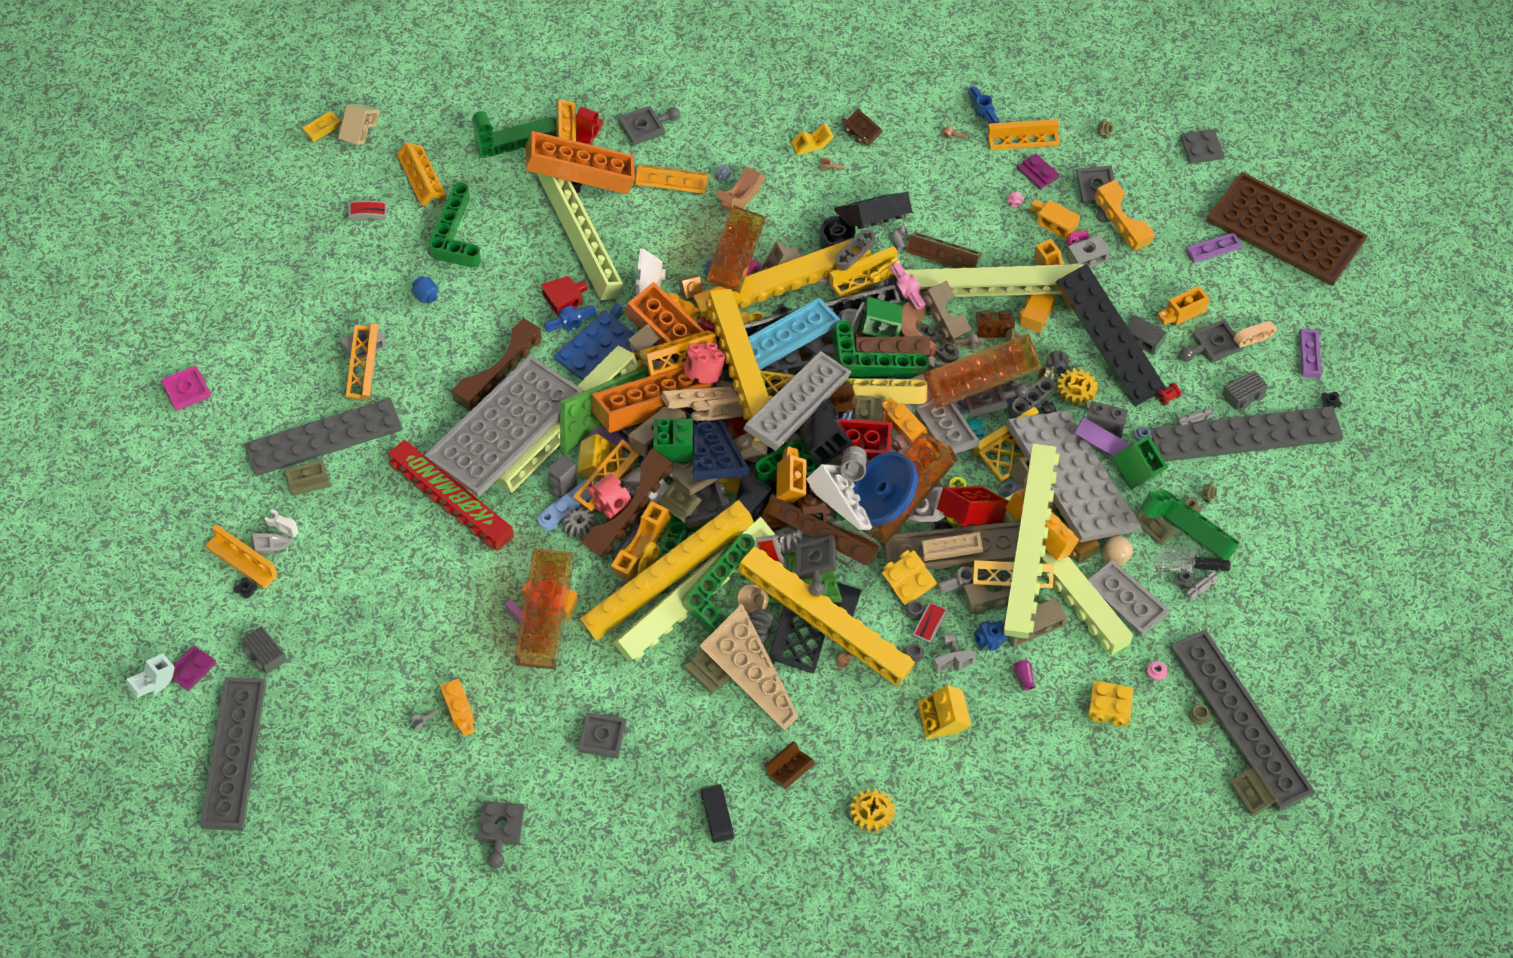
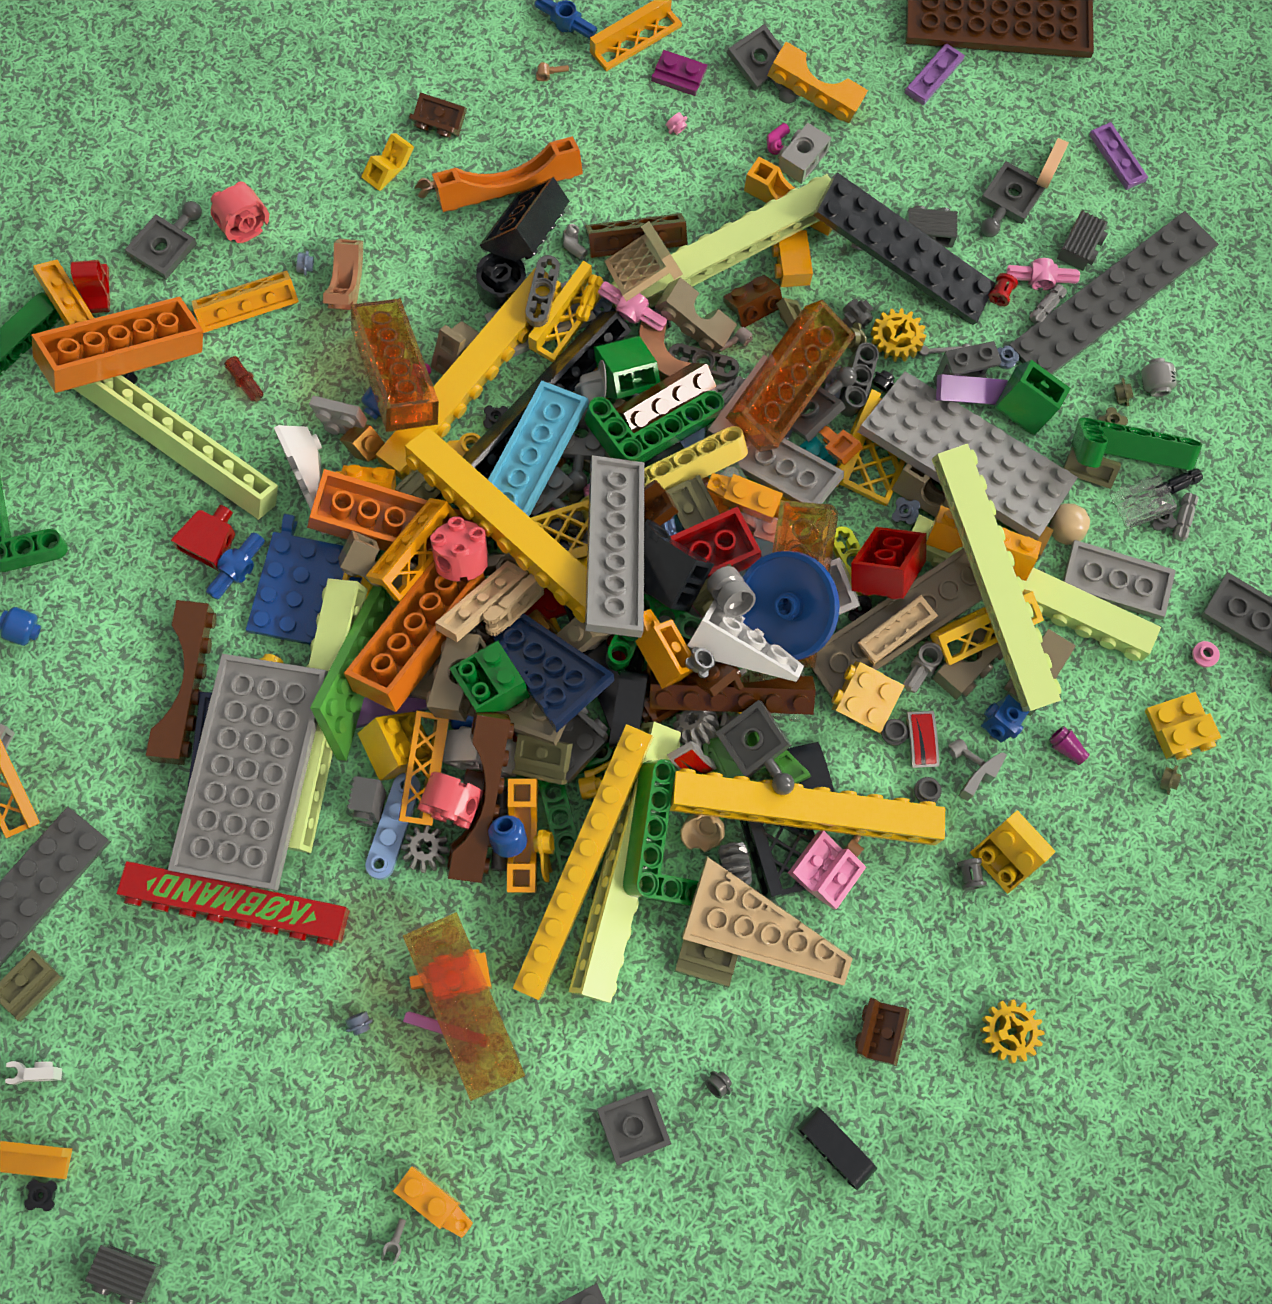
camera: 35 degrees left, 15 degrees up
light grey plate [251,533,292,555] -> none
red bush [699,316,717,337] -> none
light orange hinge [1030,199,1080,240] -> none
light orange hinge [1157,286,1210,326] -> none
black plate [1321,392,1342,409] -> none
none -> coral brick [211,181,269,243]
none -> clear red axle [224,356,264,402]
none -> light grey plate [309,395,367,435]
none -> sand blue plate [345,1011,373,1036]
none -> orange arch [432,136,583,212]
none -> blue head [488,815,527,858]
none -> tan fence [604,221,683,302]
none -> dark grey plate [685,647,715,678]
none -> dark grey plate [705,1071,732,1099]
none -> bright pink slope [788,831,866,909]
none -> orange plate [818,426,863,465]
none -> dark grey bush [957,858,987,891]
none -> bright pink axle [1006,258,1080,290]
none -> light grey head [1141,358,1177,397]
none -> olive plate [1160,765,1182,795]

